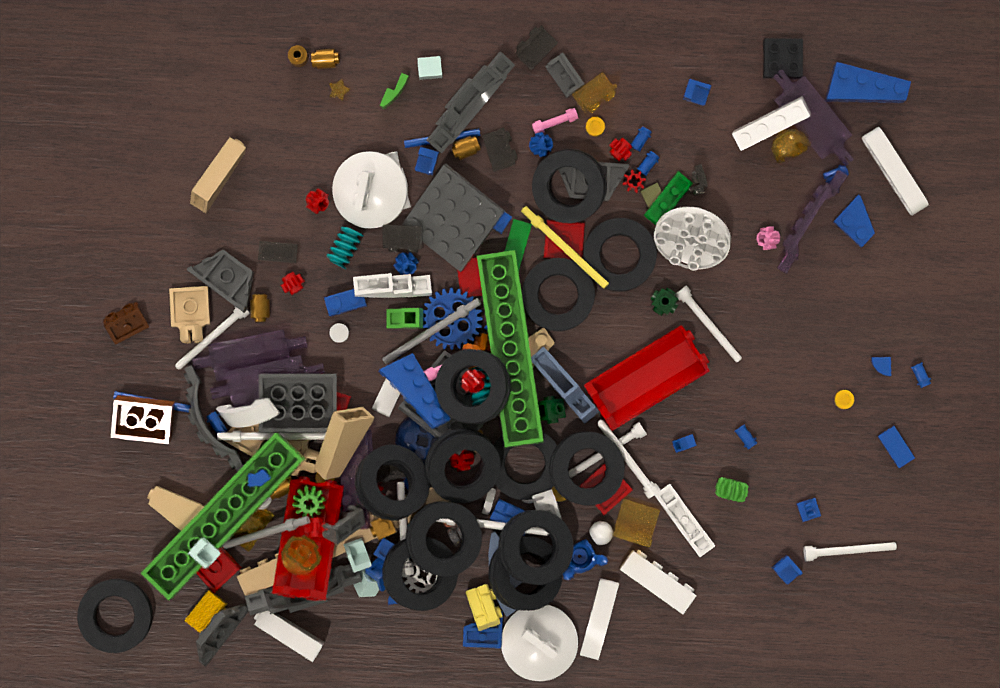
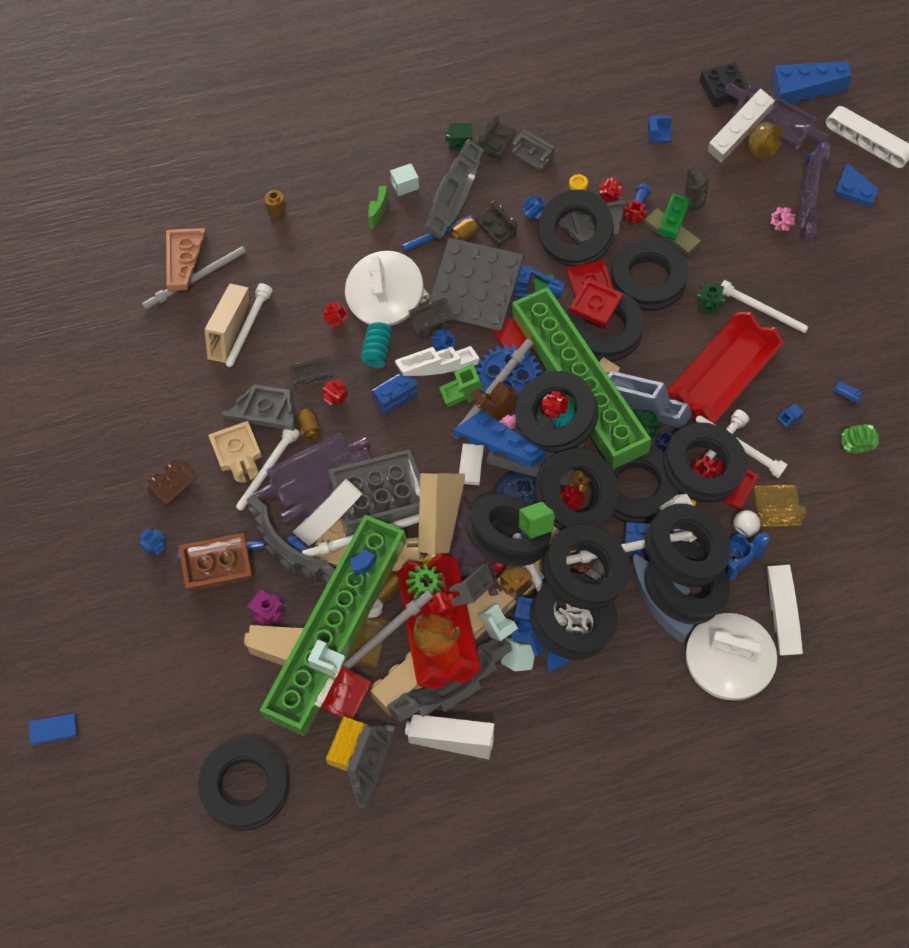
camera: 15 degrees left, 25 degrees down
pearl gold brick [311,49,340,69] -> none
clear yellow piece [329,79,350,101] -> none
white tile [330,323,349,343] -> none
blue panel [415,147,439,176] -> none
blue wing [463,611,503,649] -> none
light yellow brick [466,584,502,631] -> none
white tile [482,488,496,515] -> none
light yellow bar [521,206,609,289] -> none
bright pink bar [532,108,579,134] -> none
clear yellow bracket [572,72,618,114] -> none
white brick [619,550,696,614] -> none
blue pin [630,126,652,152] -> none
white bracket [654,207,731,271] -> none
white slope [655,484,715,557] -> none
none -> blue gear [139,528,166,555]
none -> light grey bar [142,246,246,310]
none -> nougat wing [166,228,206,291]
none -> white piece [226,283,273,367]
none -> magenta brick [247,590,284,626]
none -> dark green brick [445,123,472,150]
none -> reddish brown brick [471,381,519,420]
none -> blue plant [515,270,566,298]
none -> bright green brick [519,502,555,539]
none -> red tile [569,279,623,328]
none -> clear blue plate [656,432,673,452]
none -> red gear [691,456,720,478]

